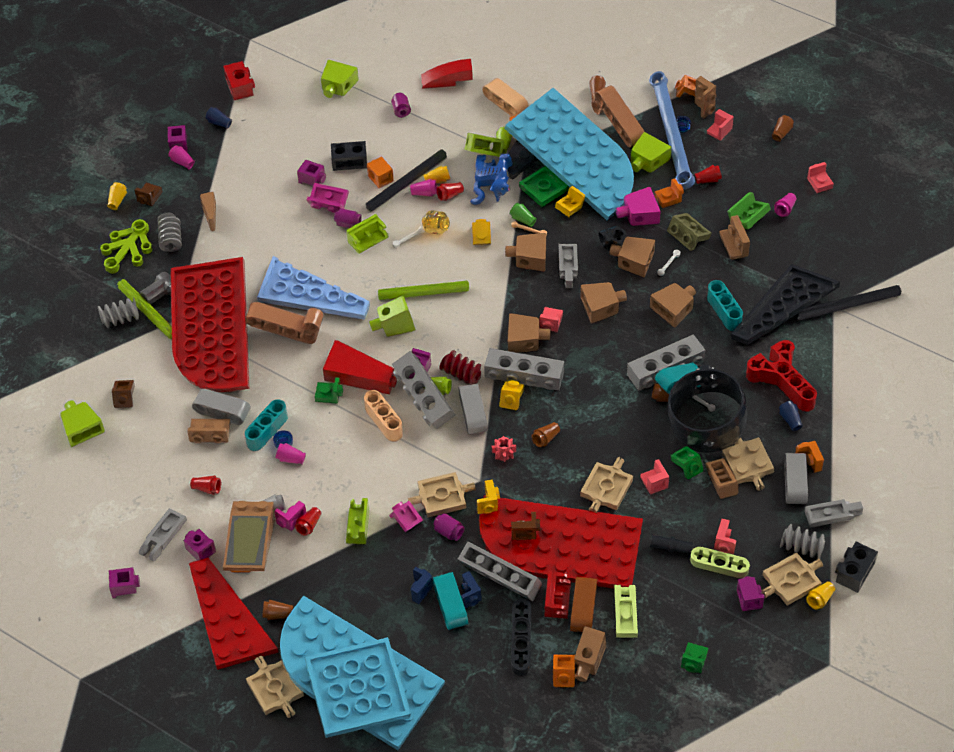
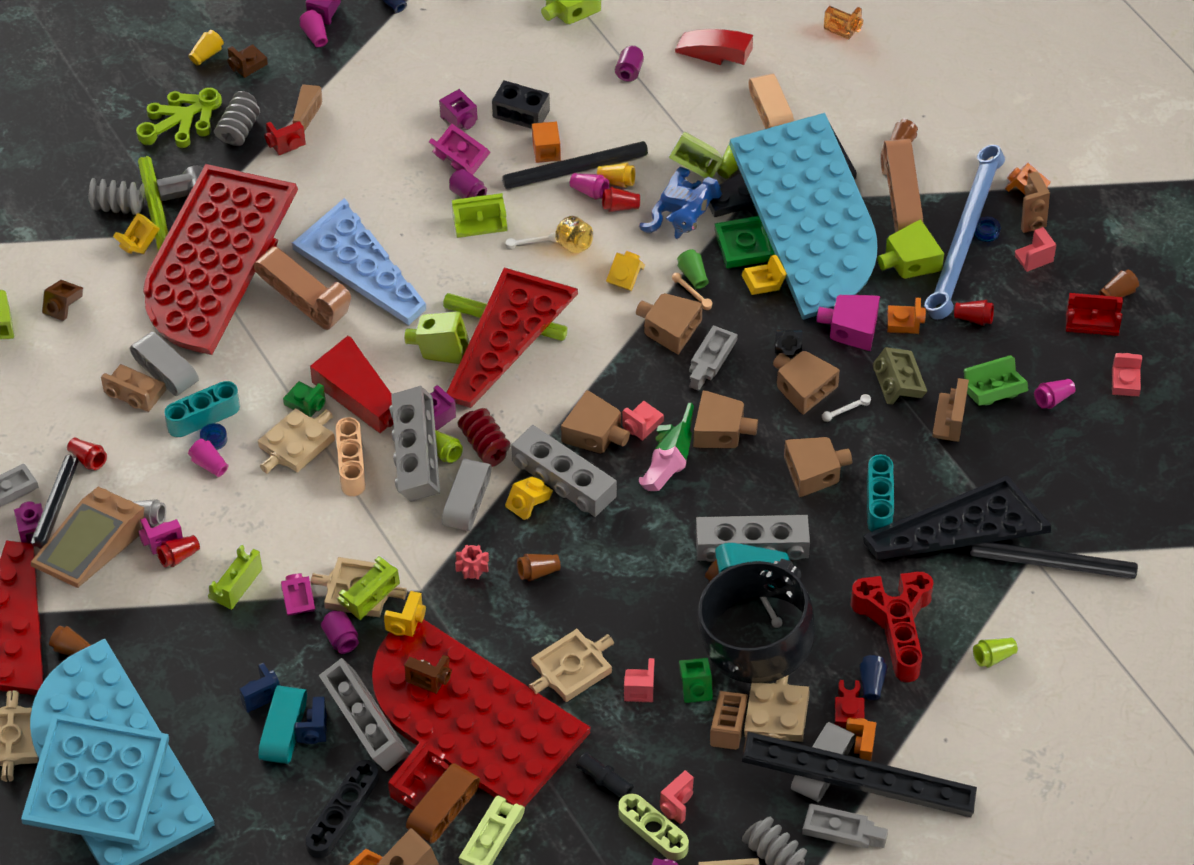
camera: 25 degrees right, 0 degrees up
none -> black axle [31,455,79,549]
none -> yellow bracket [113,213,160,254]
none -> tan plate [258,408,335,474]
none -> red bracket [264,121,306,155]
none -> lime hinge [337,556,400,620]
none -> red wing [446,267,578,408]
none -> animal [639,403,694,491]
none -> black tile [742,732,977,817]
none -> clear orange bracket [824,6,864,40]
none -> red plate [835,680,864,728]
none -> lime cone [973,637,1018,668]
none -> red hinge [1066,293,1123,336]

